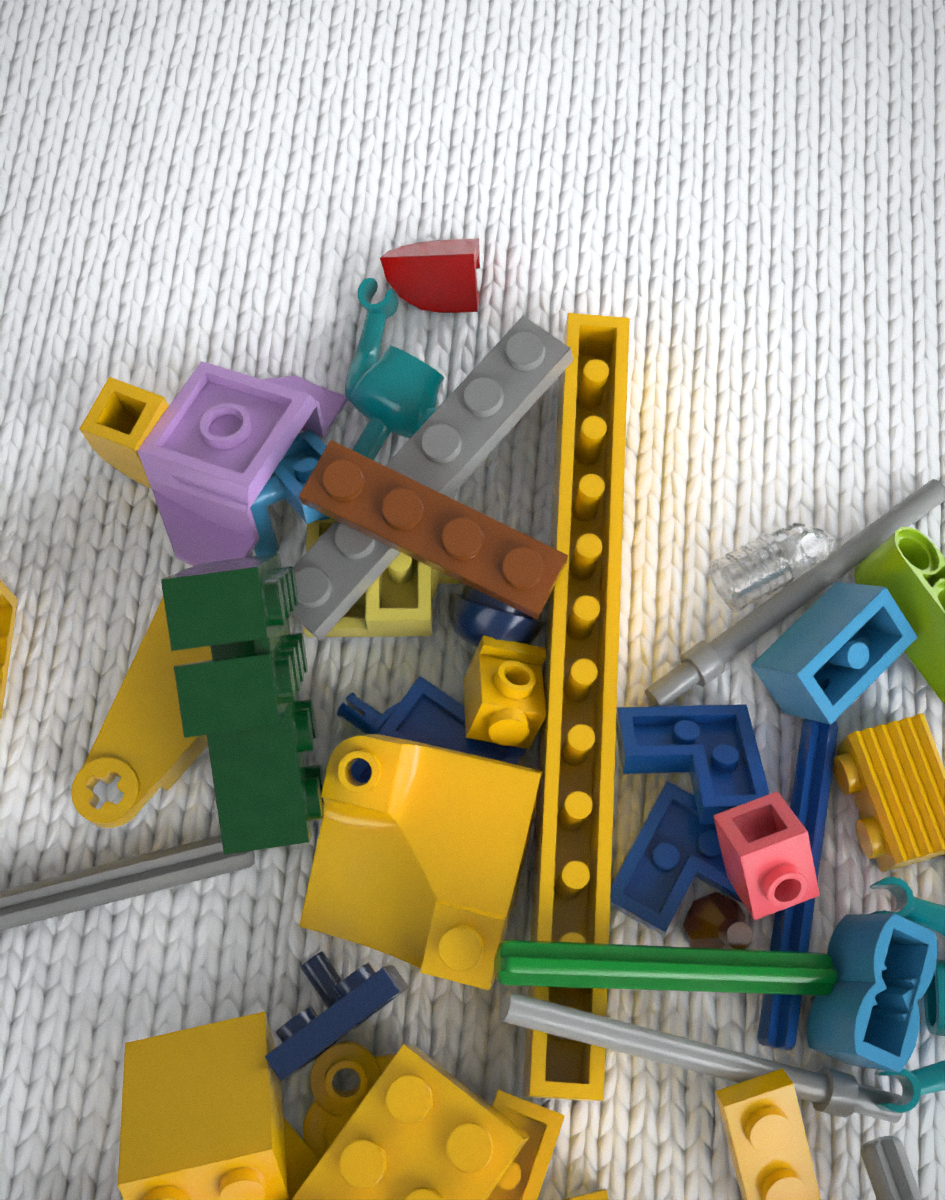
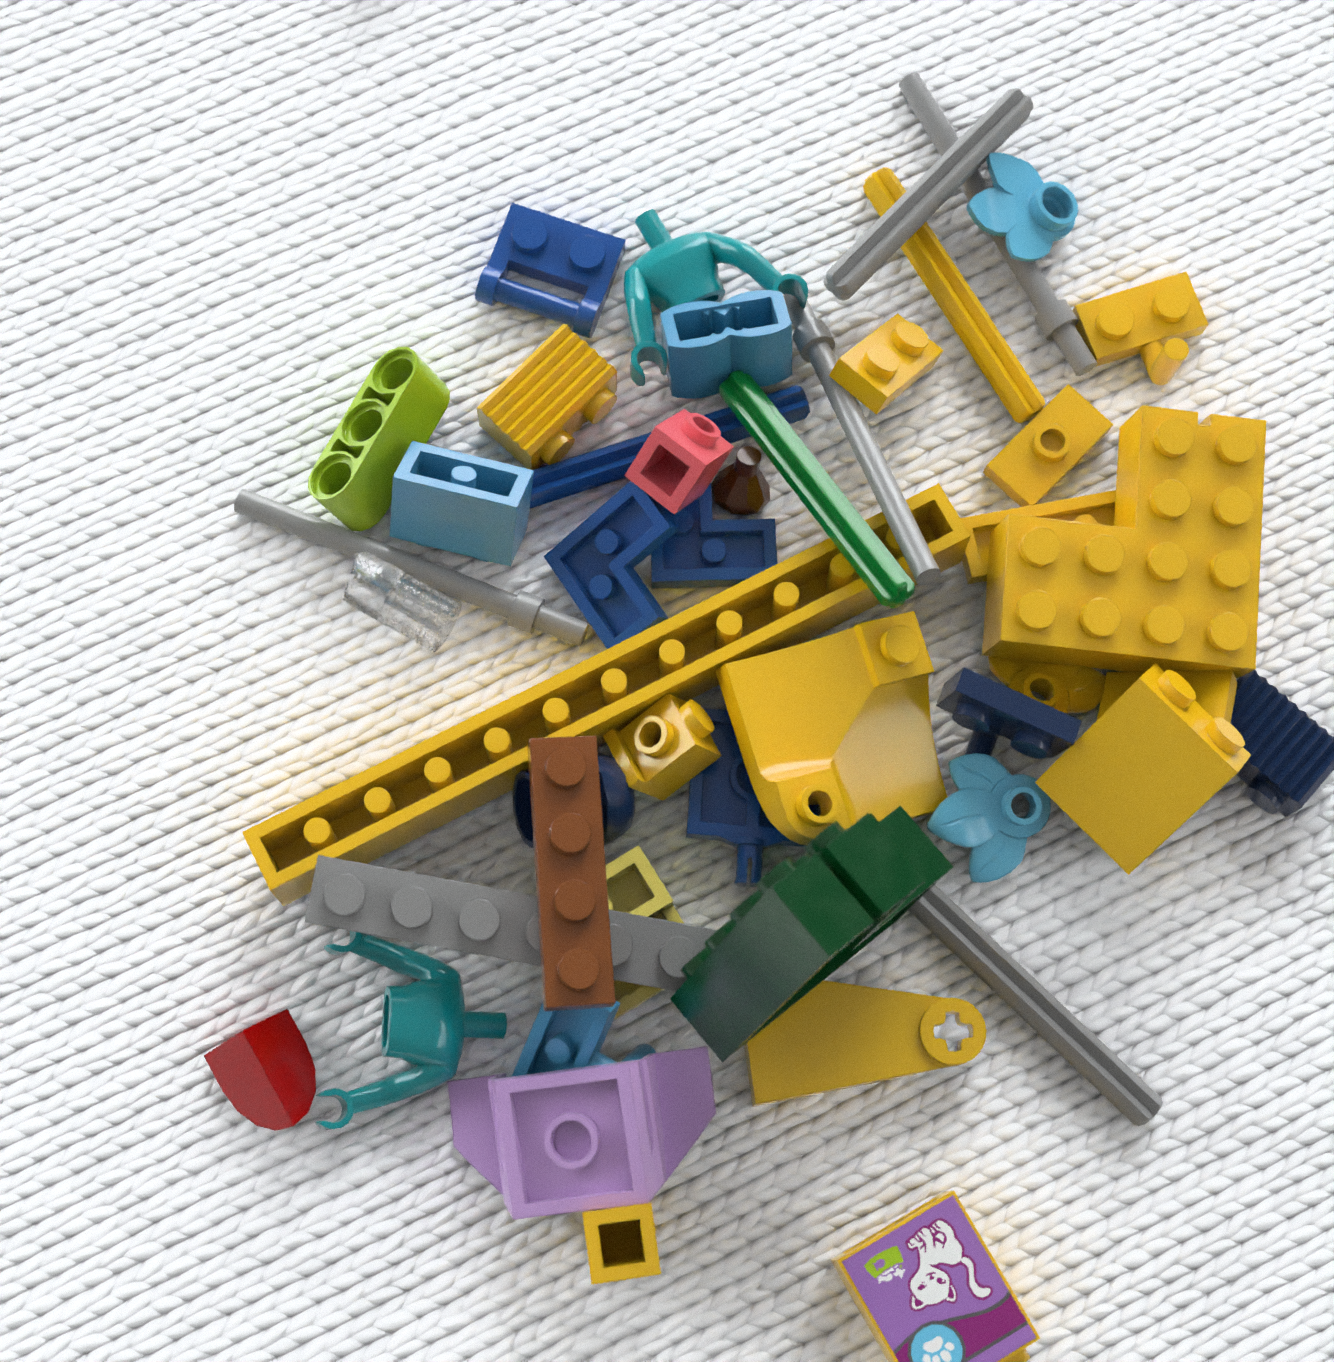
camera: 130 degrees left, 5 degrees up
none -> medium azure plate [927,753,1051,883]

